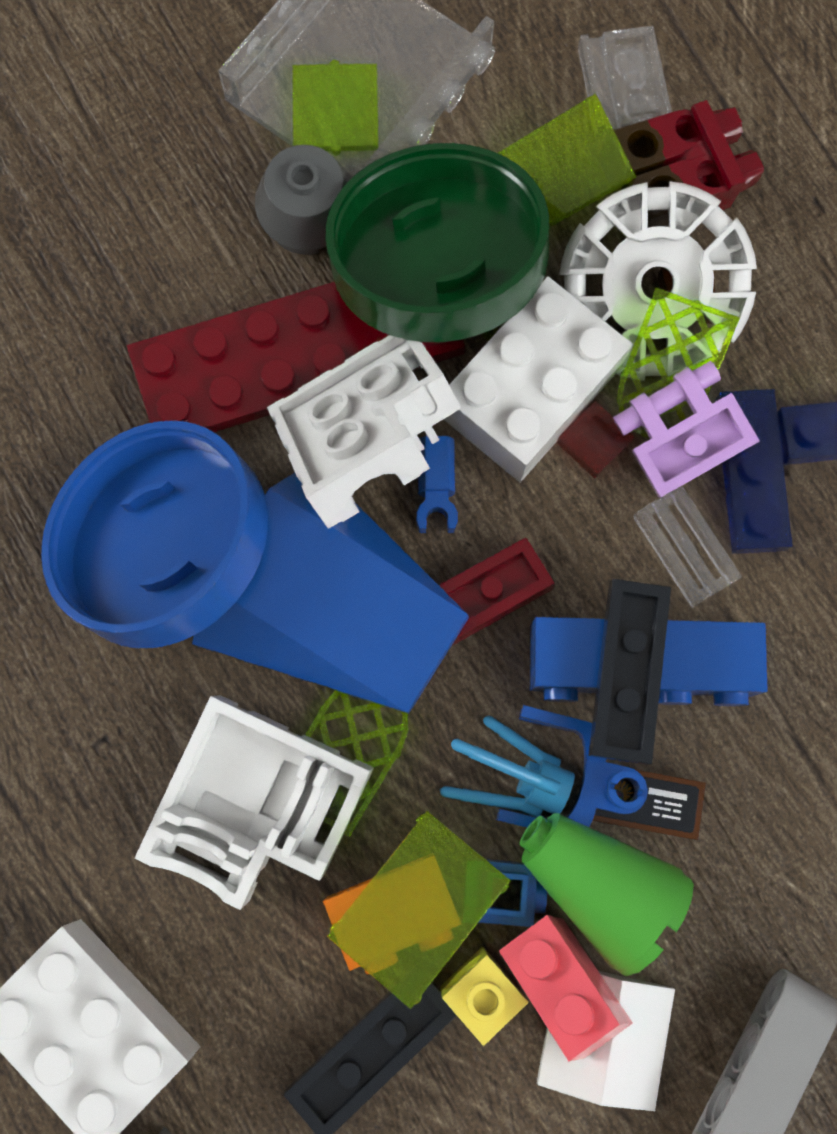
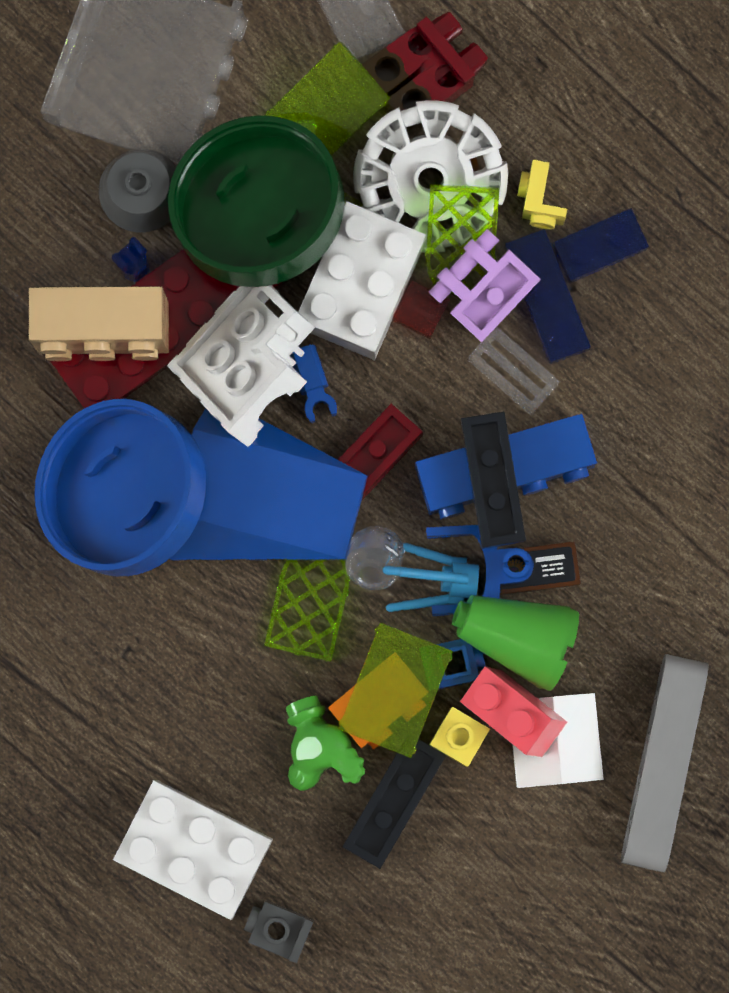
camera: 15 degrees left, 5 degrees up
white piece [135,695,374,910] -> none
clear neon green piece [292,60,379,156] -> none
none -> tan brick [29,287,169,361]
none -> clear blue bar [111,237,150,282]
none -> bright green animal [285,696,365,791]
none -> clear head [345,526,405,590]
none -> light yellow bracket [517,160,567,229]

